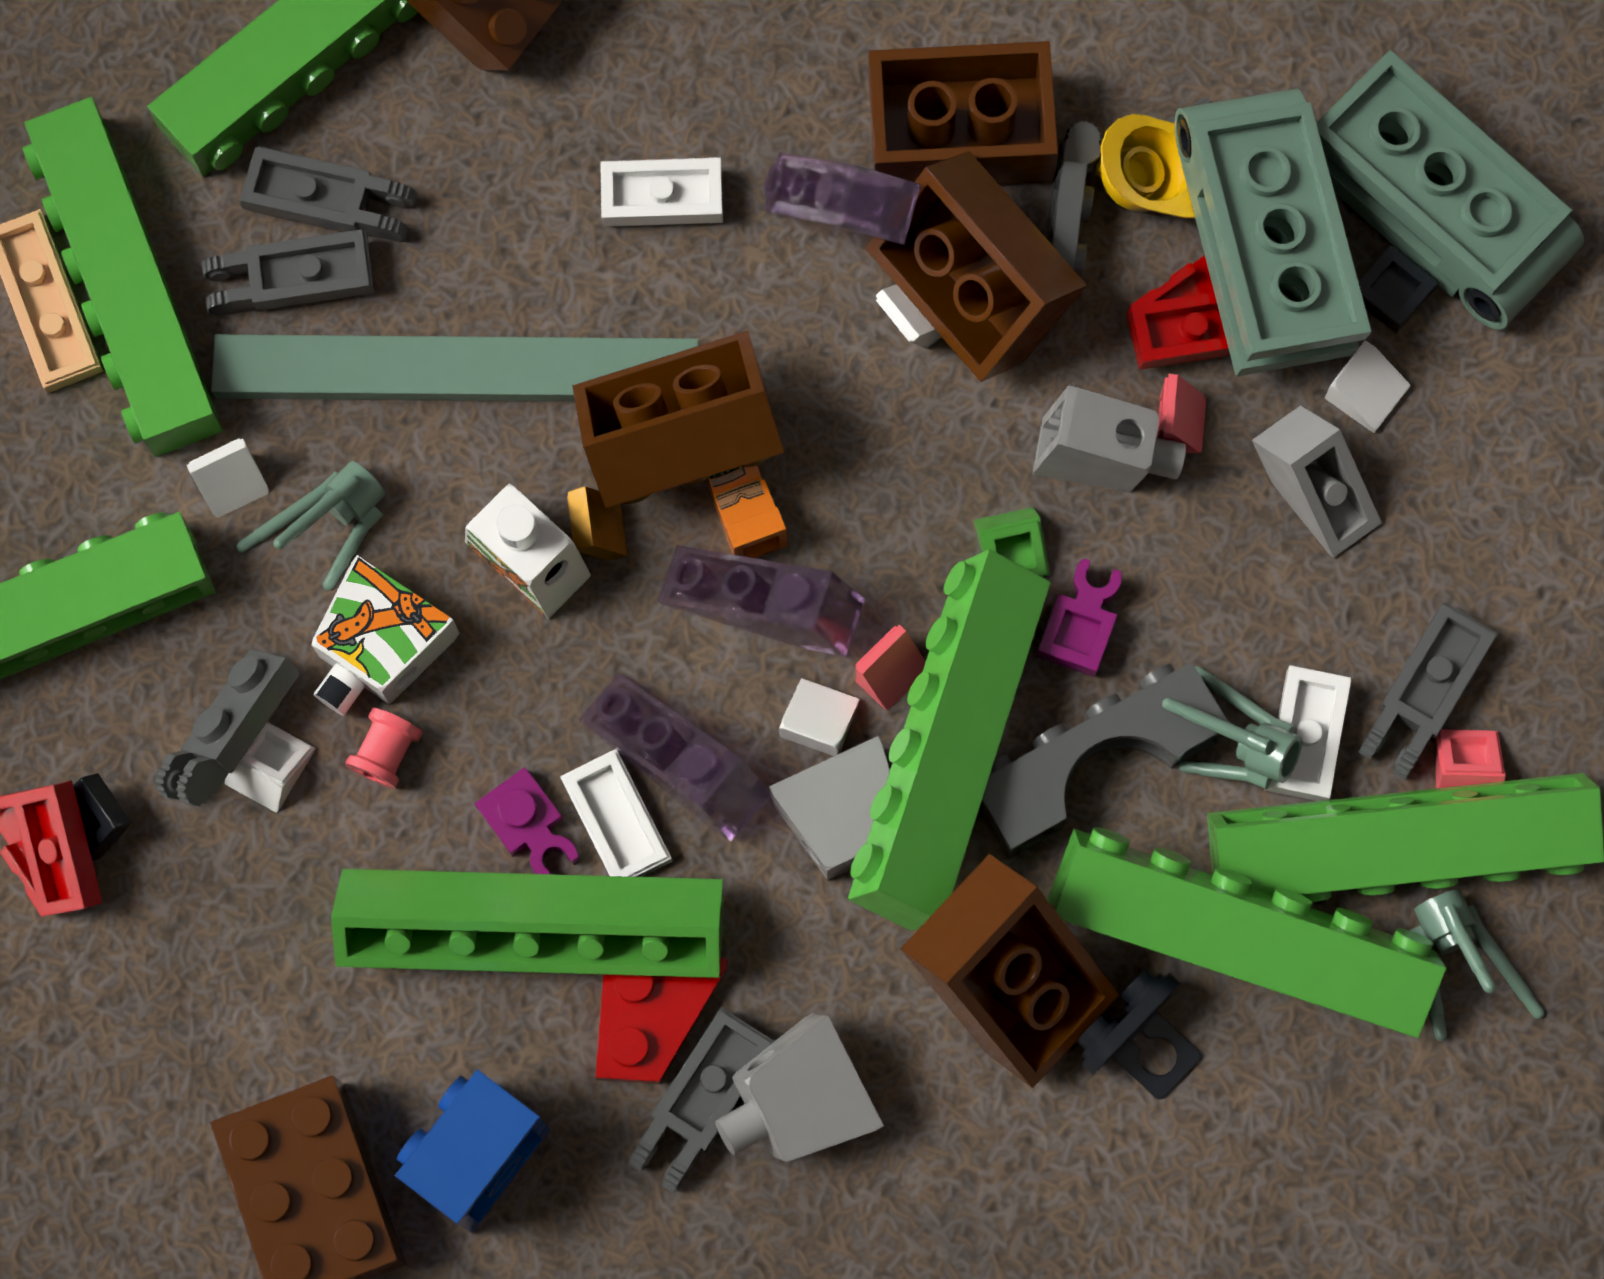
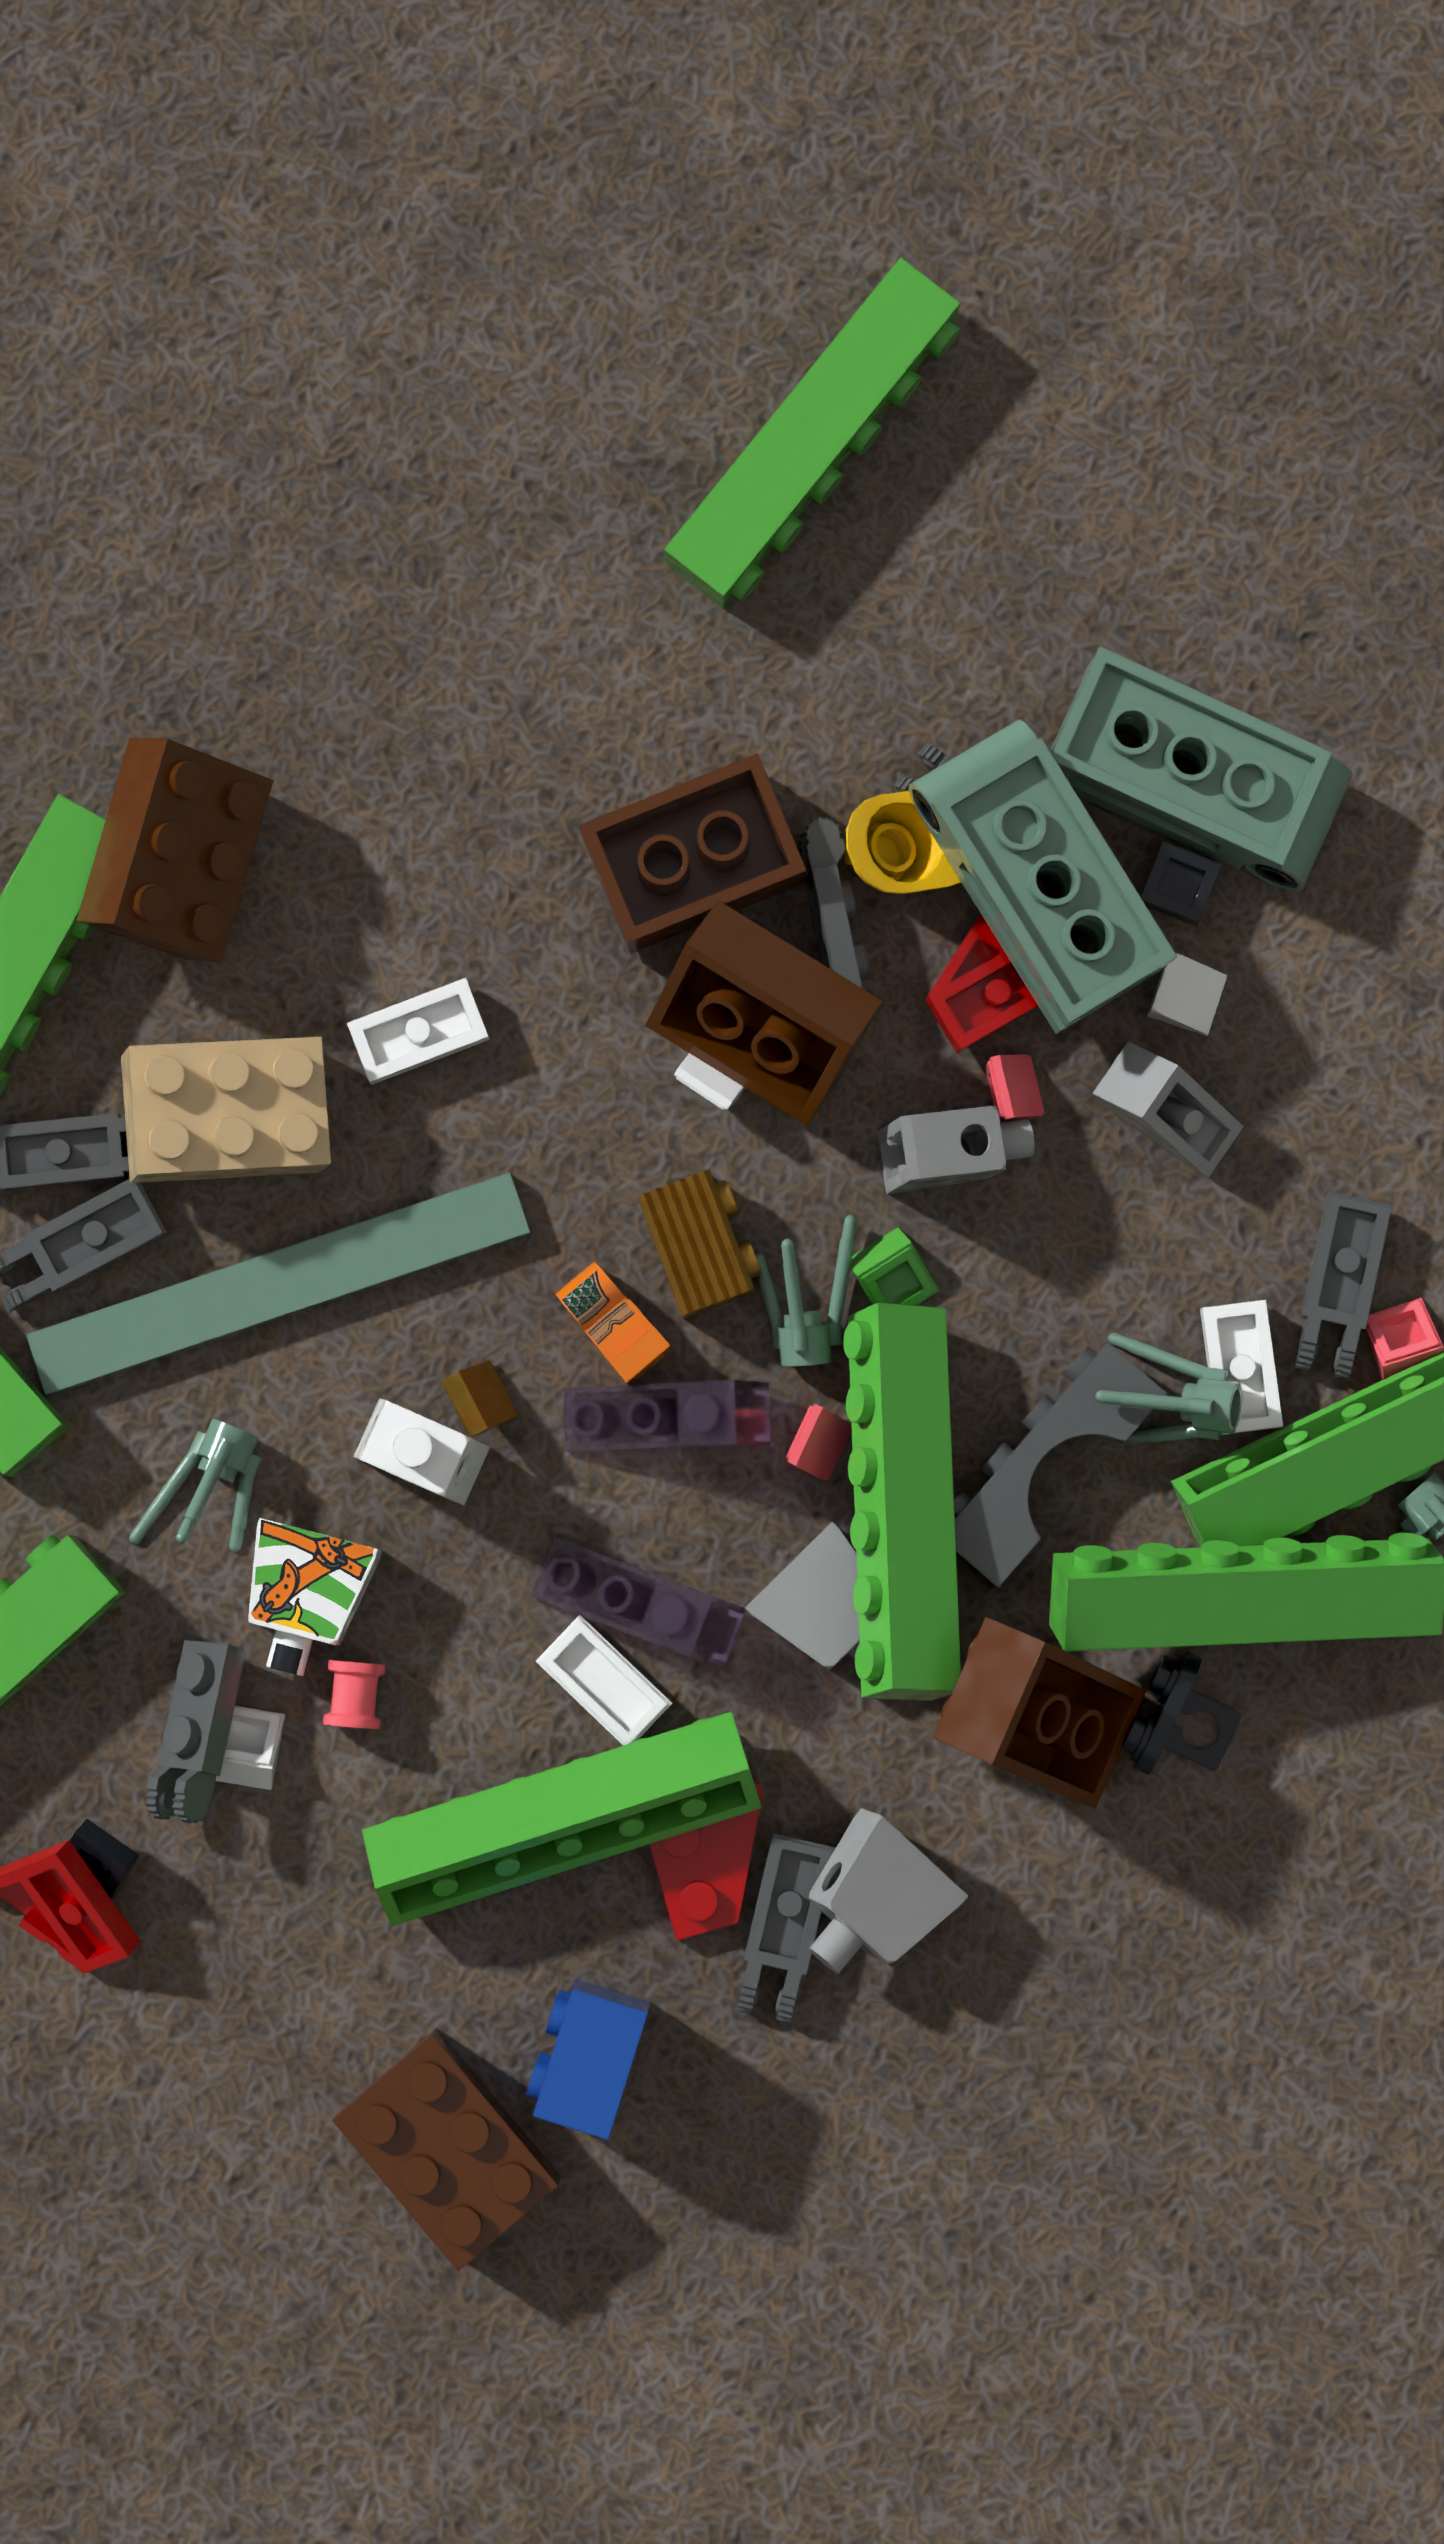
camera: 20 degrees left, 10 degrees up
white slope [187,439,269,518] -> none
magenta plate [474,767,580,874] -> none
reddish brown brick [572,331,785,508] -> none
clear purple slope [764,152,921,245] -> none
white slope [779,678,860,756] -> none
magenta plate [1037,558,1122,677] -> none
none -> tan brick [121,1037,331,1183]
none -> pearl gold brick [637,1169,762,1319]
none -> sand green plant [755,1215,857,1367]

